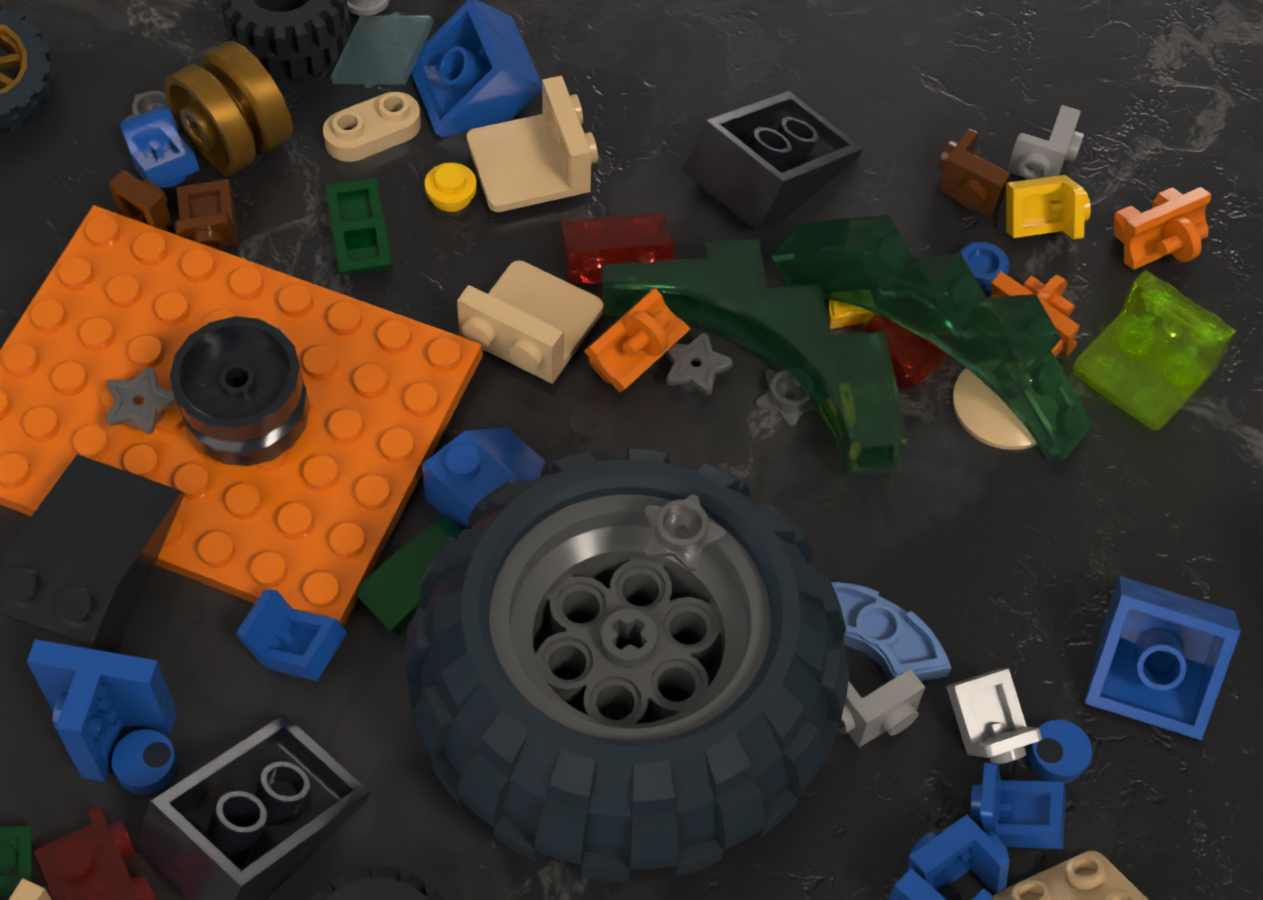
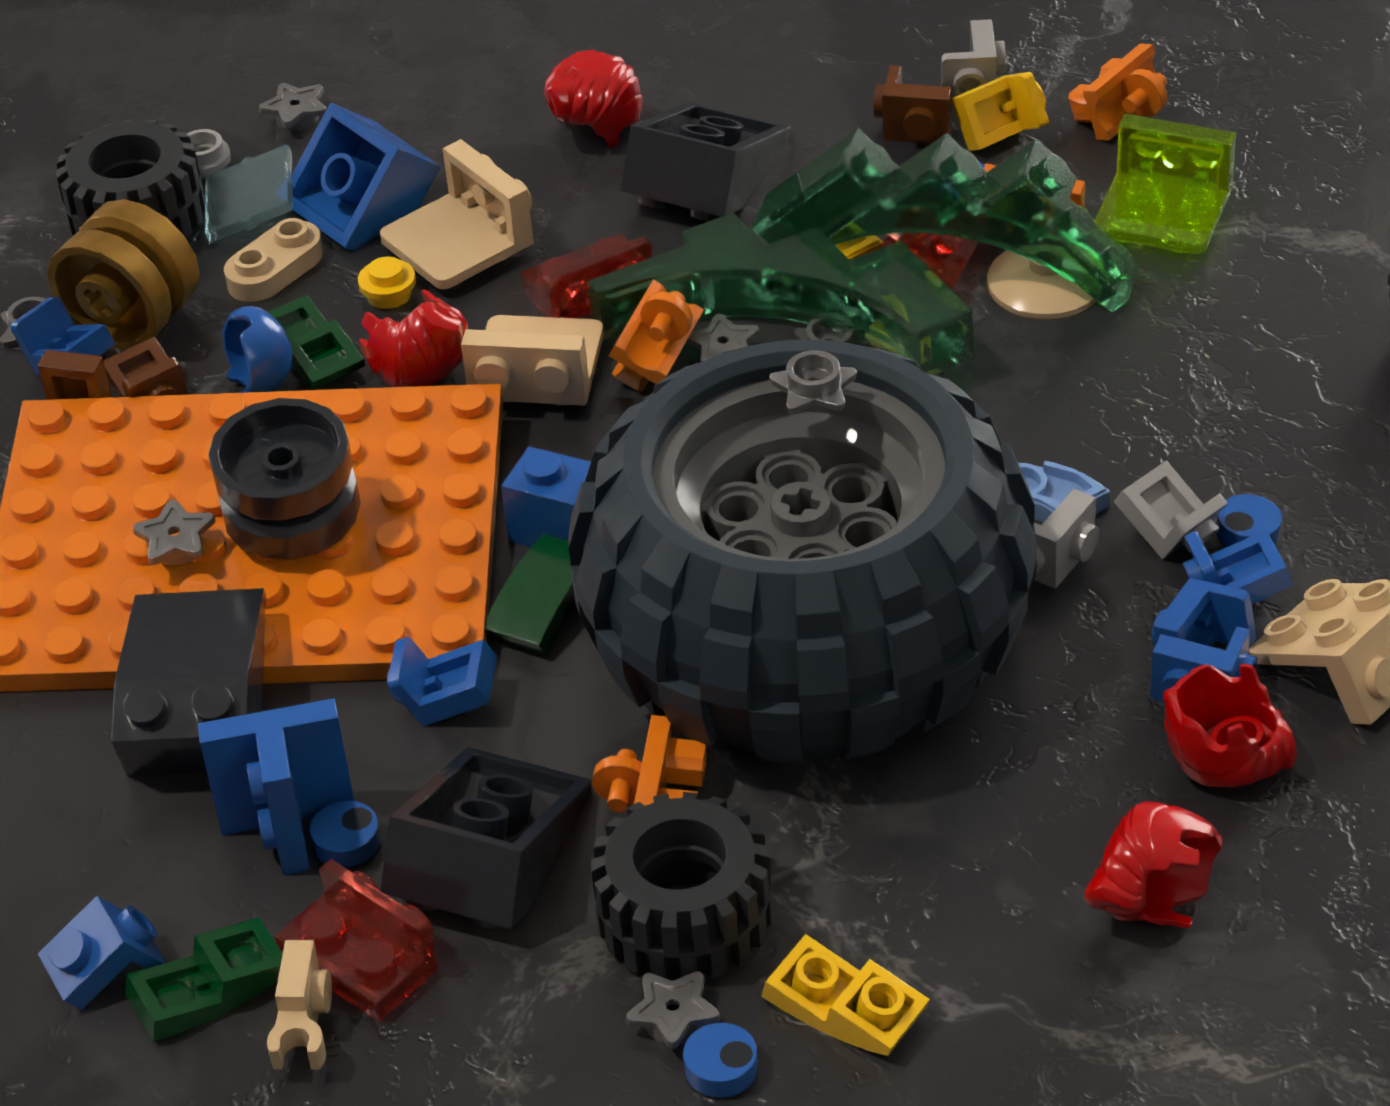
camera: 15 degrees left, 15 degrees down
blue slope [1085,576,1241,740] -> none
none -> blue hair [222,306,292,393]
none -> red hair [359,290,468,387]
none -> red hair [544,50,643,149]
none -> orange hips [591,715,707,813]

